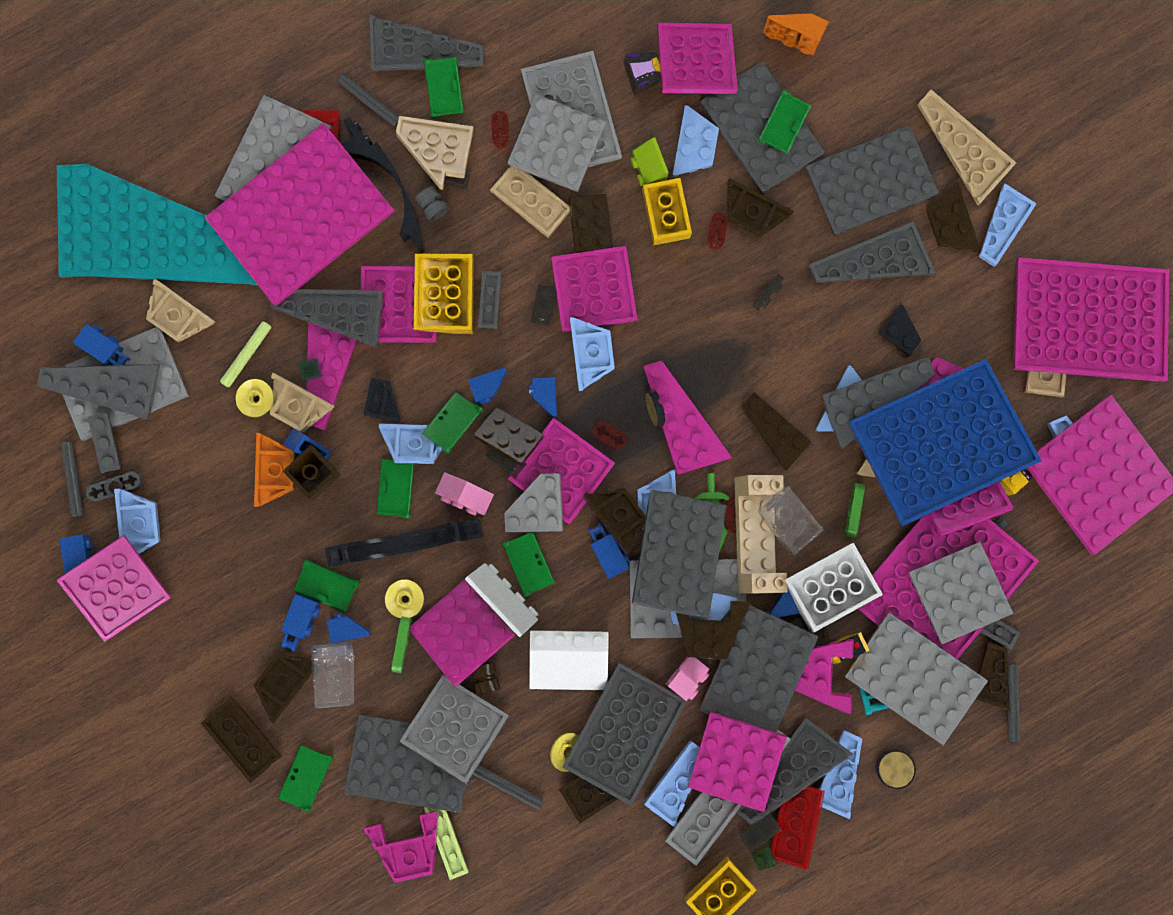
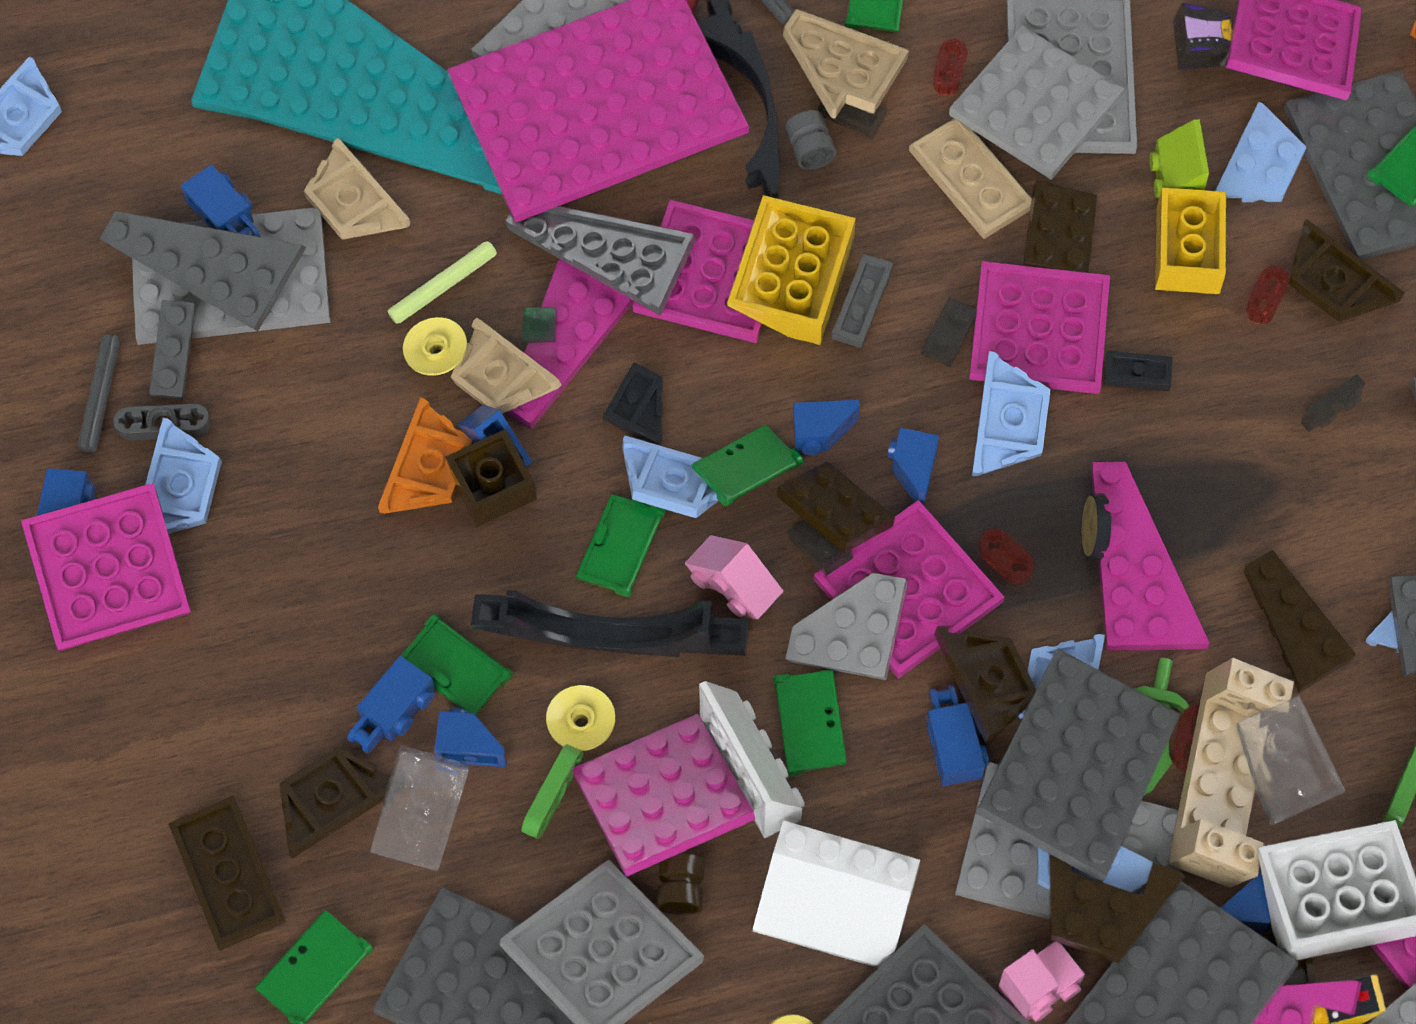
camera: 20 degrees right, 20 degrees down
none -> black plate [1104,351,1173,391]

